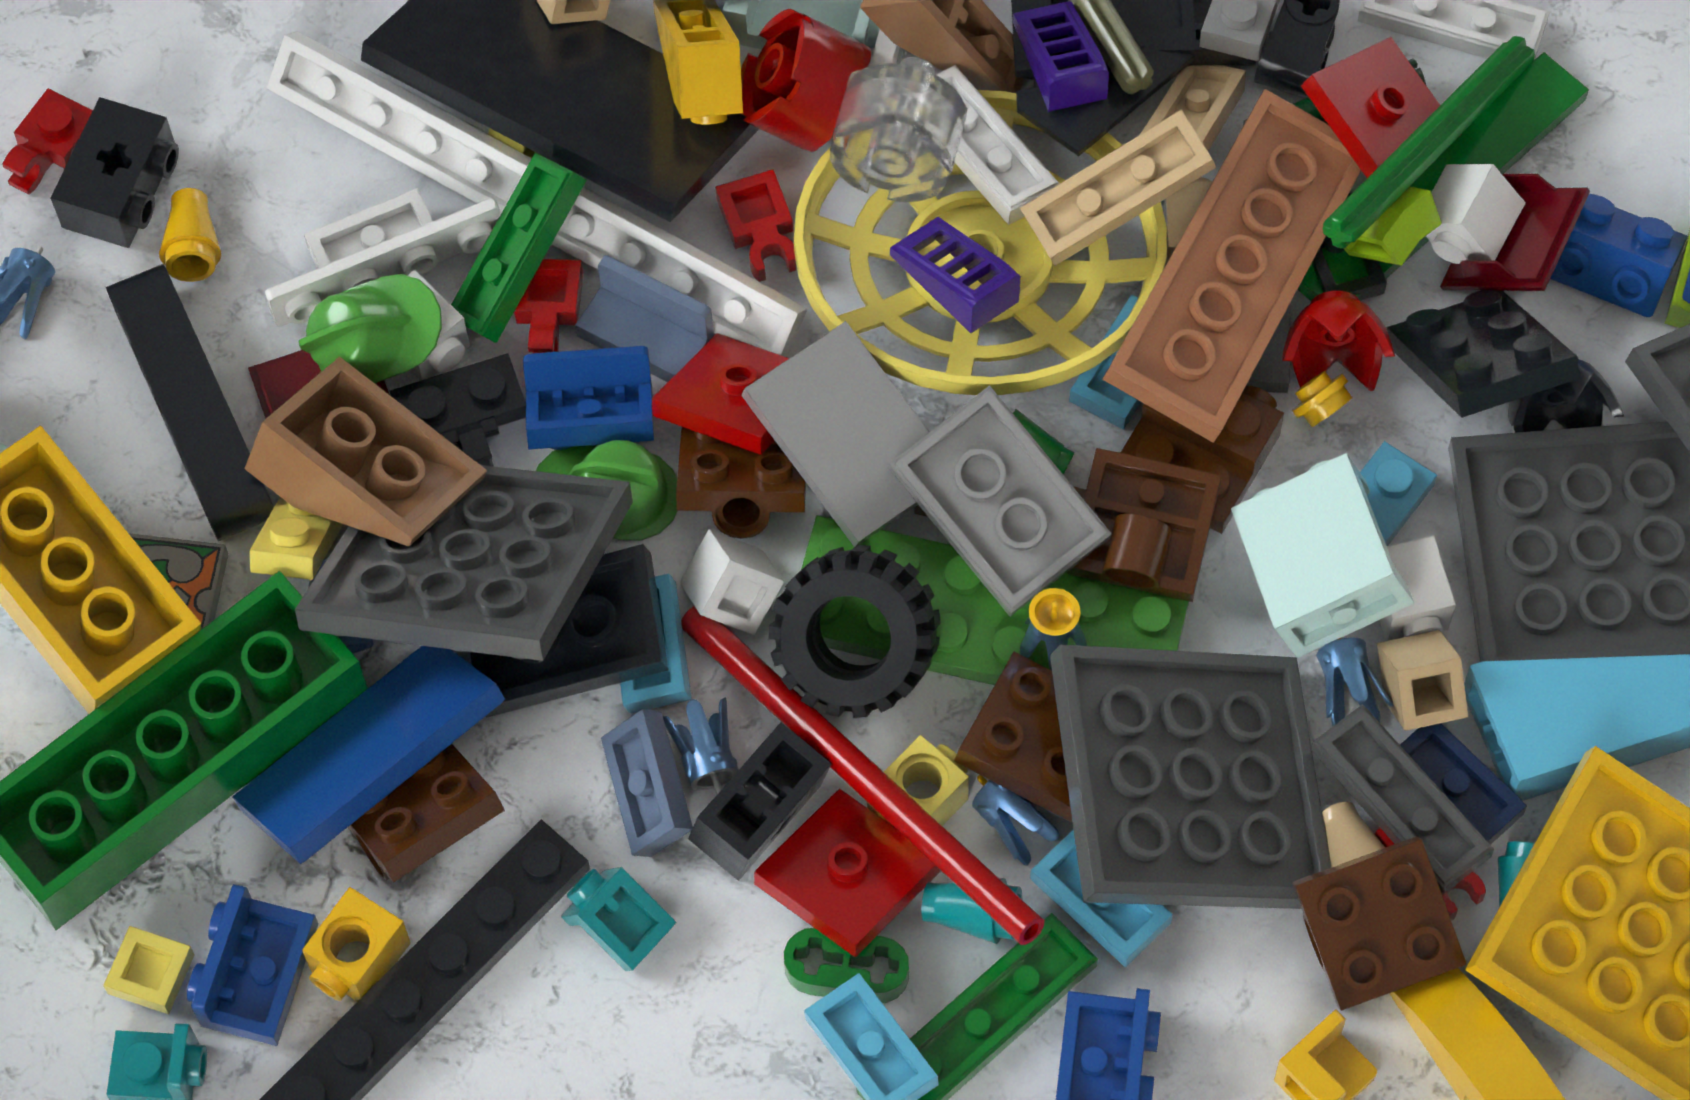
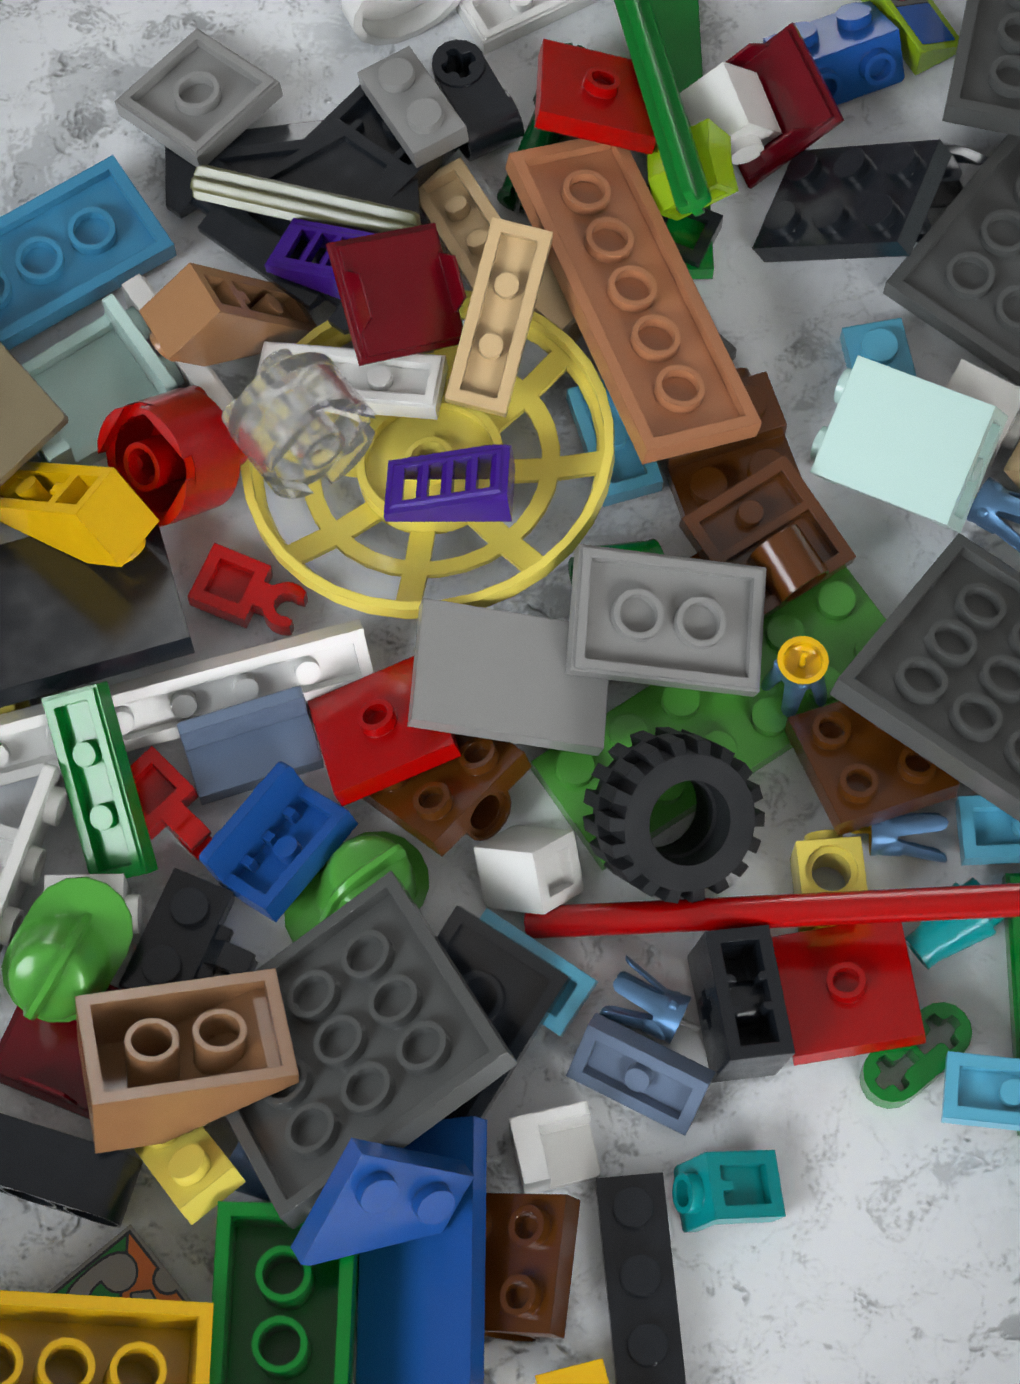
camera: 50 degrees left, 5 degrees up
red piece [1282,291,1395,391] -> none
yellow plate [1292,371,1353,427] -> none
none -> blue wing [291,1138,474,1266]
none -> dark red piece [326,223,467,366]
none -> white panel [509,1101,601,1194]

